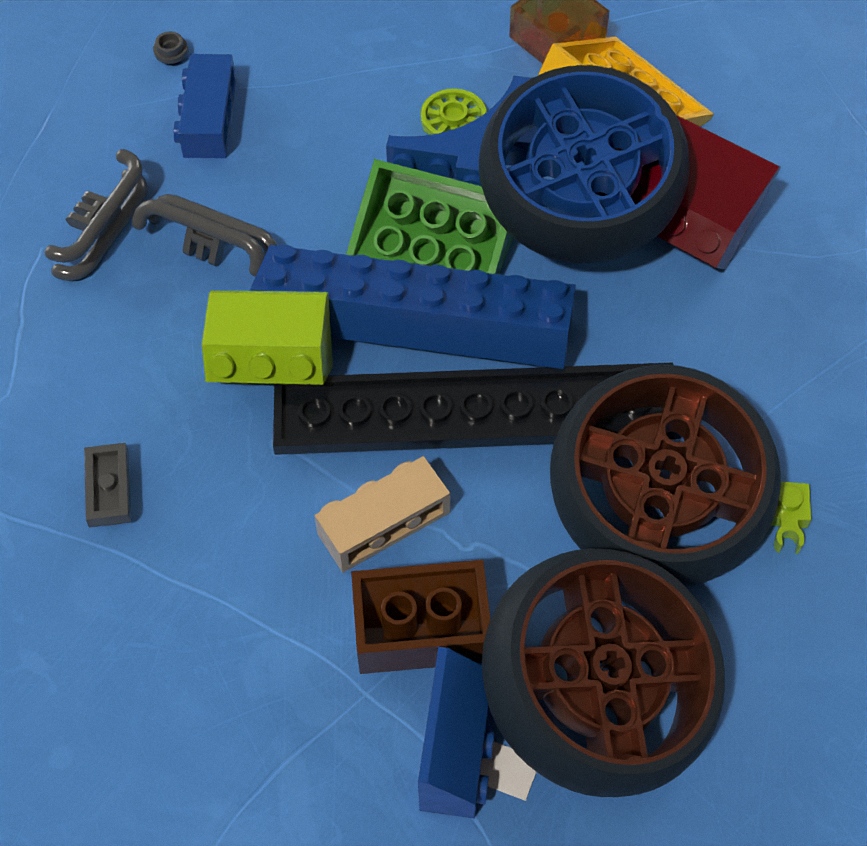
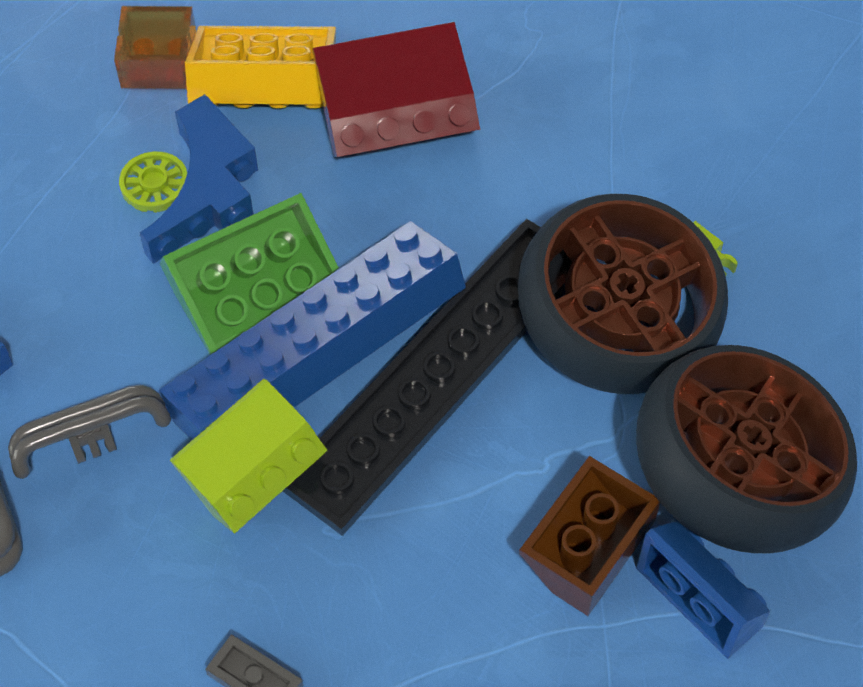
camera: 50 degrees left, 0 degrees up
tan brick [314,456,450,573] -> none
blue wheel [479,65,690,263] -> none
white sticker [480,742,536,801] -> none

